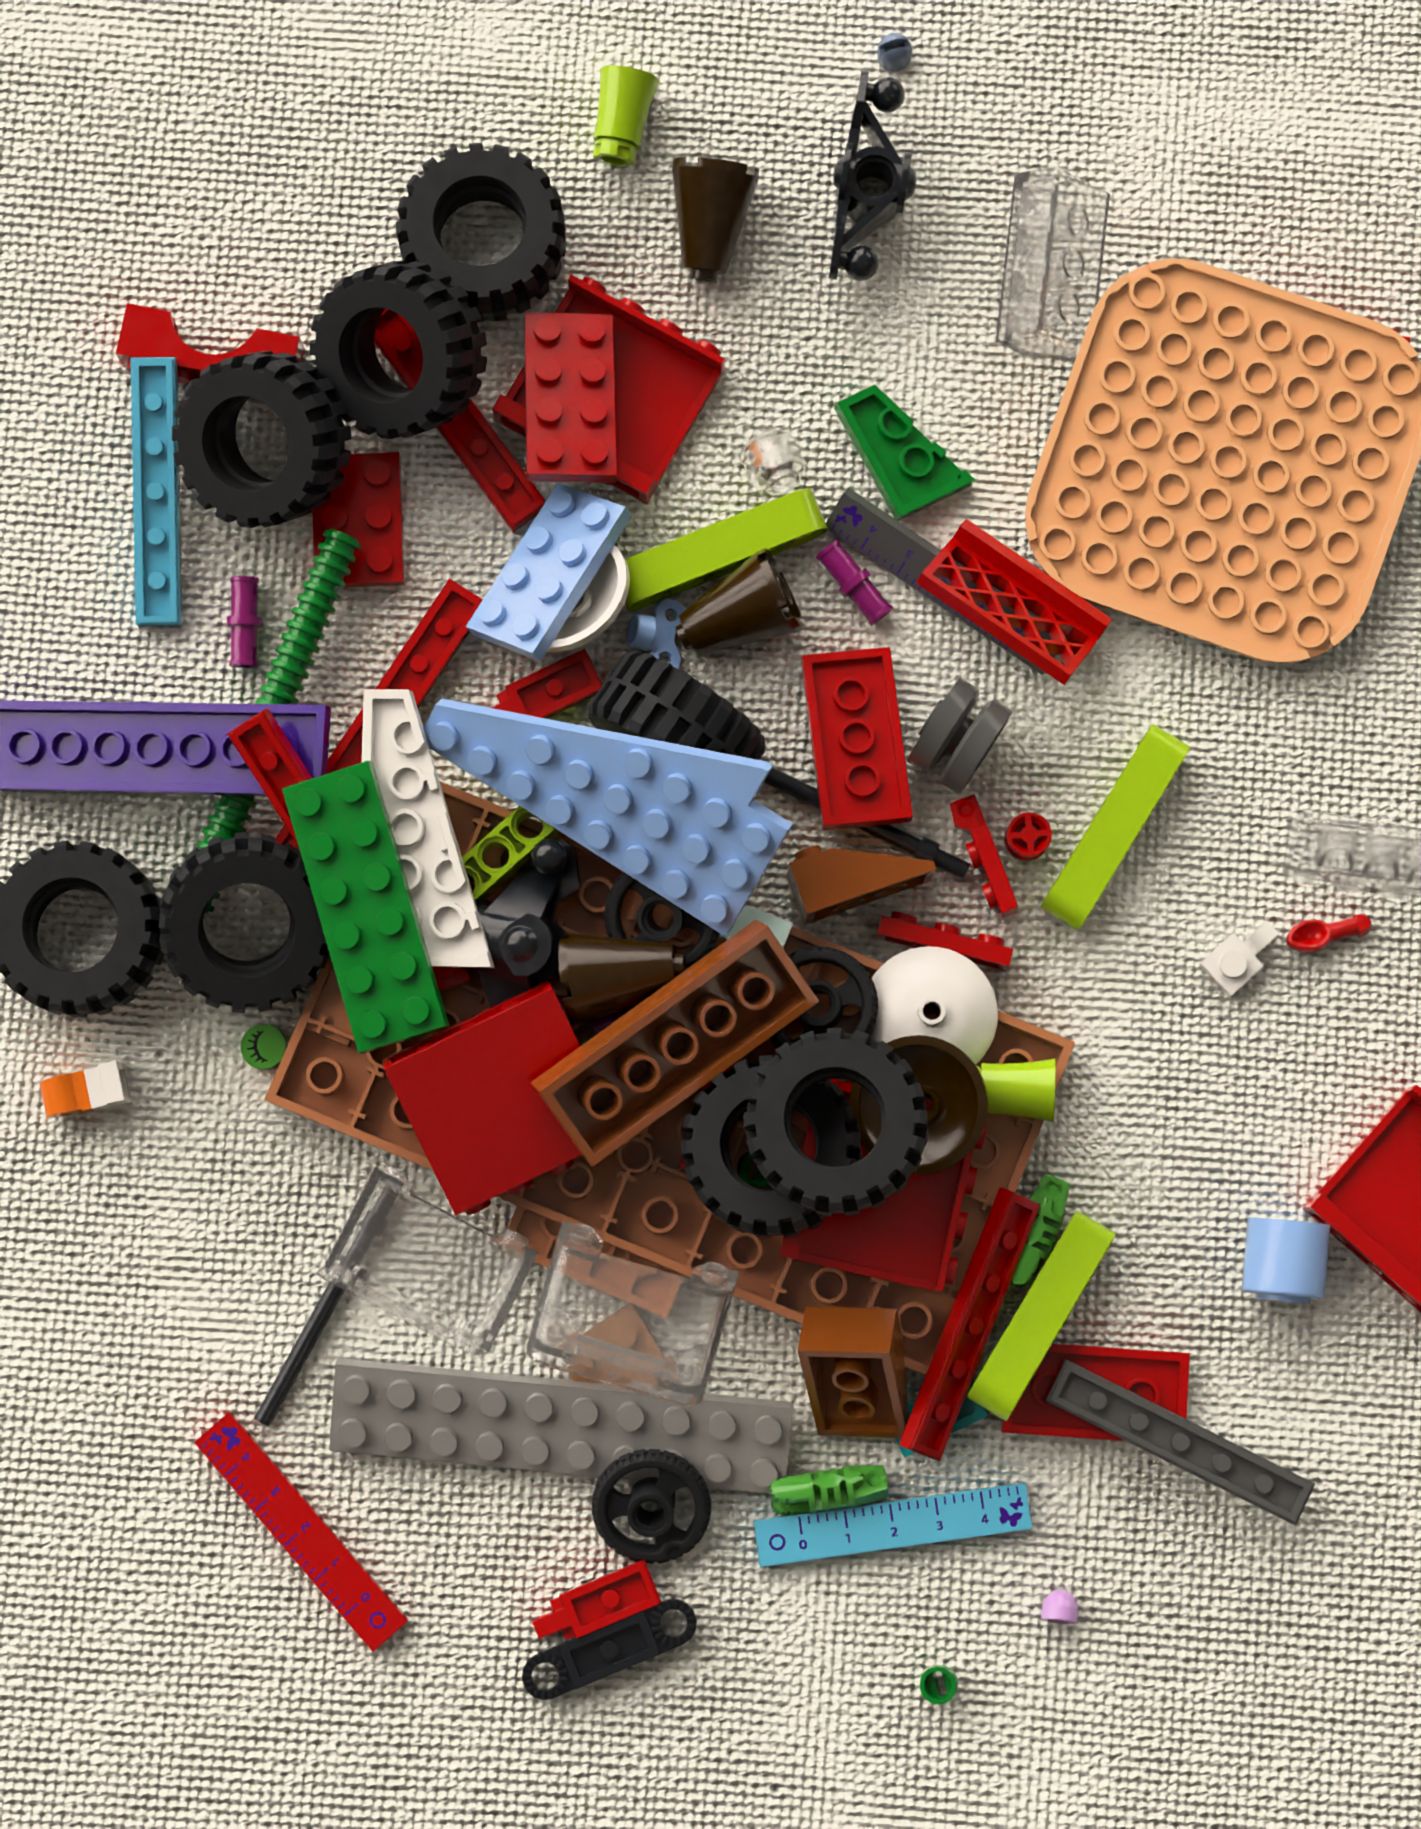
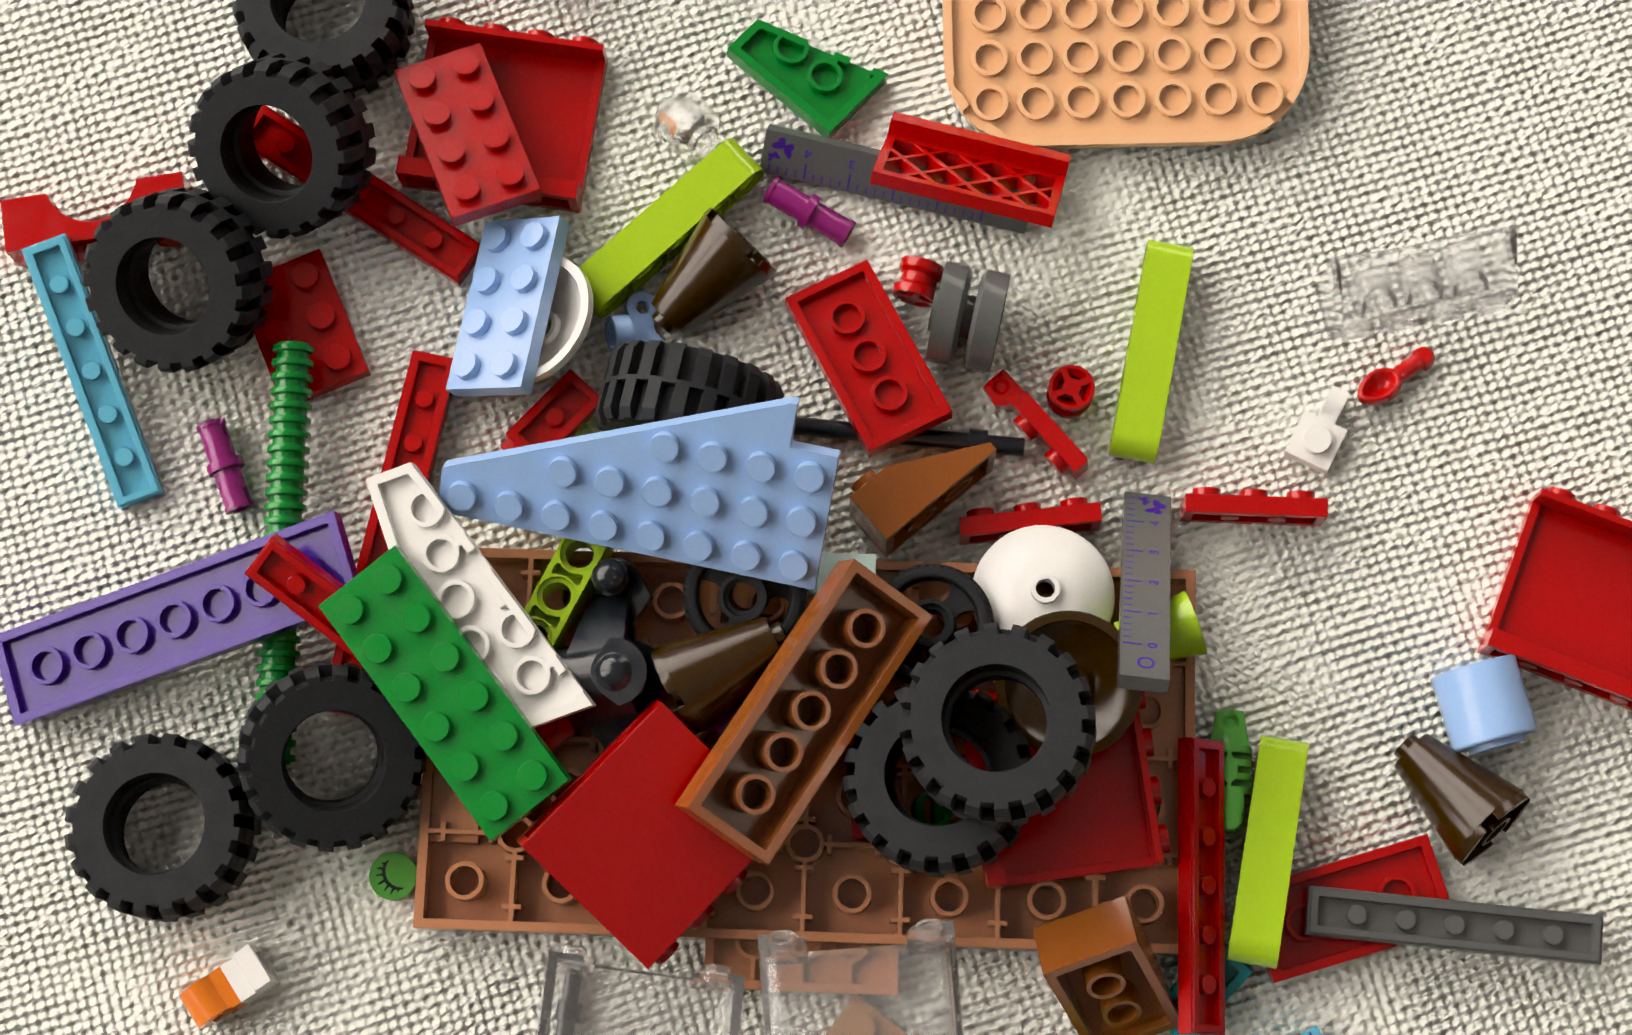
camera: 15 degrees left, 5 degrees down
none -> red wheel [892,256,944,308]
none -> dark grey tile [1117,491,1171,693]
none -> red plate [1180,487,1328,527]
none -> dark brown cone [1394,734,1530,866]

